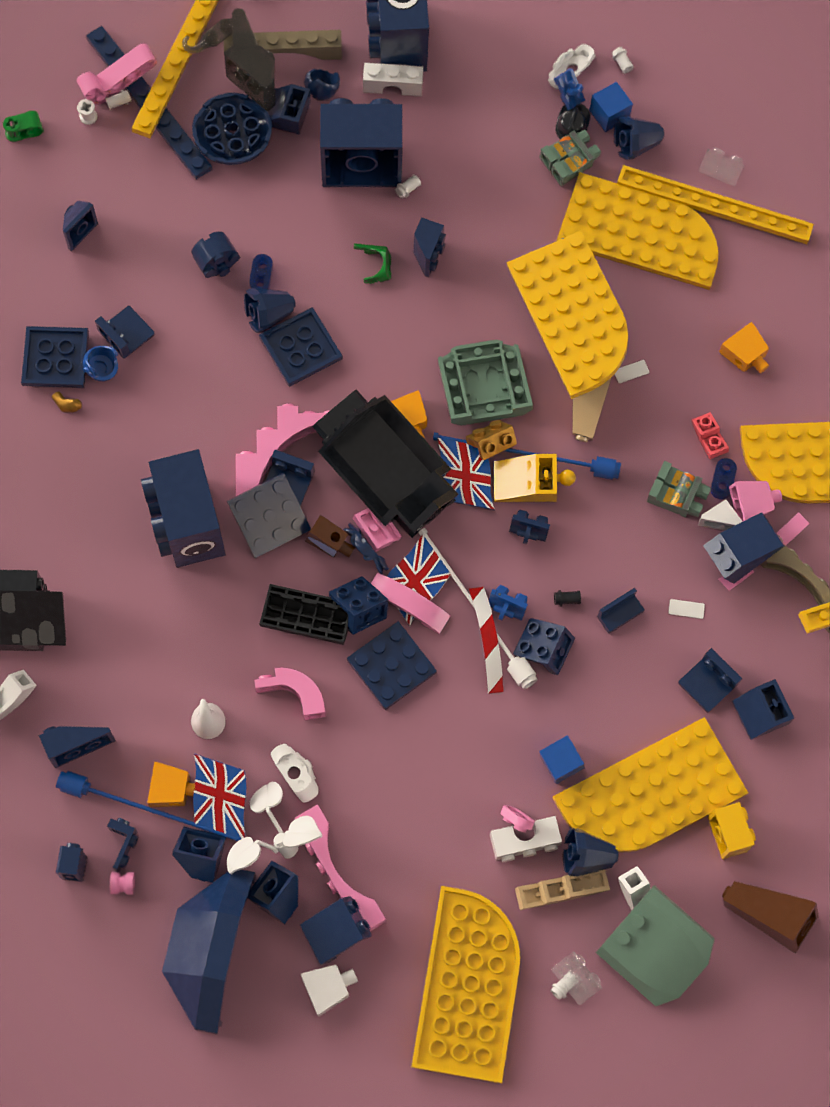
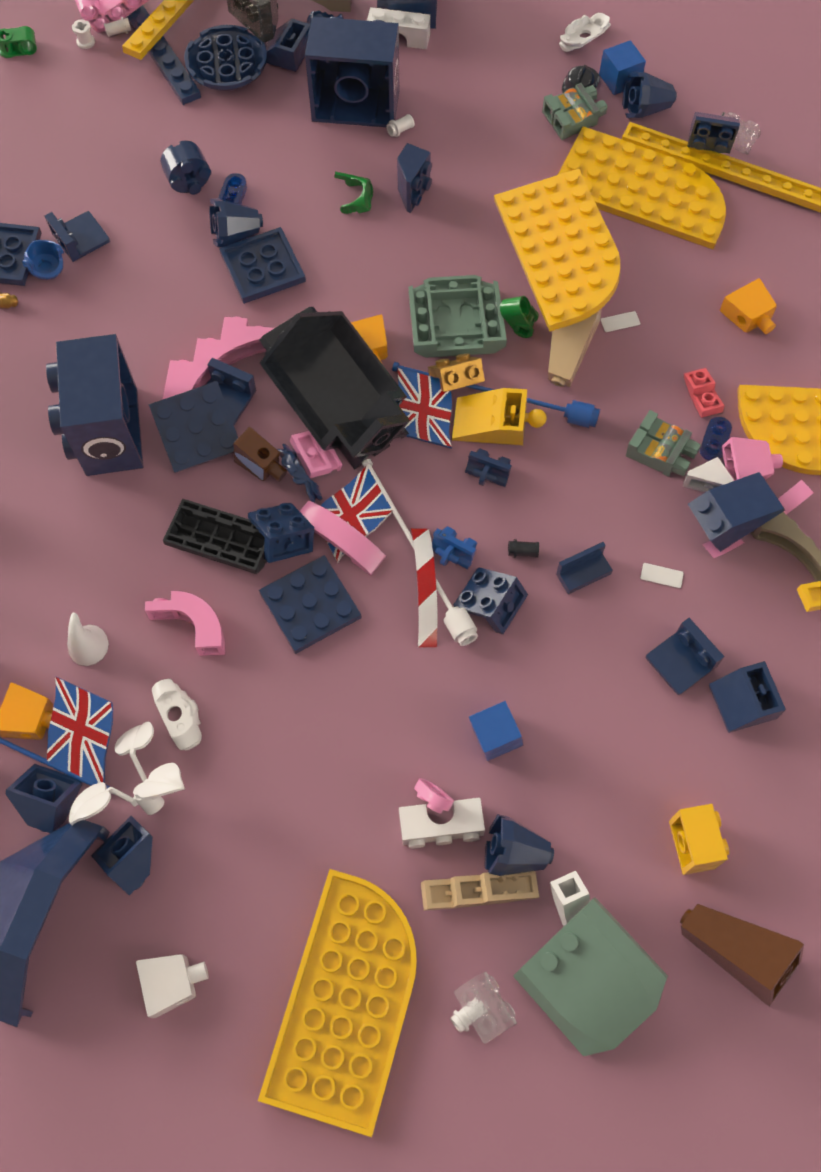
camera: 10 degrees right, 5 degrees down
dark blue slope [63,201,98,252] -> none
bright pink arch [295,804,386,931] -> none
dark blue panel [300,896,372,965] -> none
yellow plate [552,717,748,852] -> none
blue hips [554,68,586,110] -> none
white pin [612,47,634,74] -> none
none -> green piece [500,296,539,338]
none -> slope [687,112,740,154]

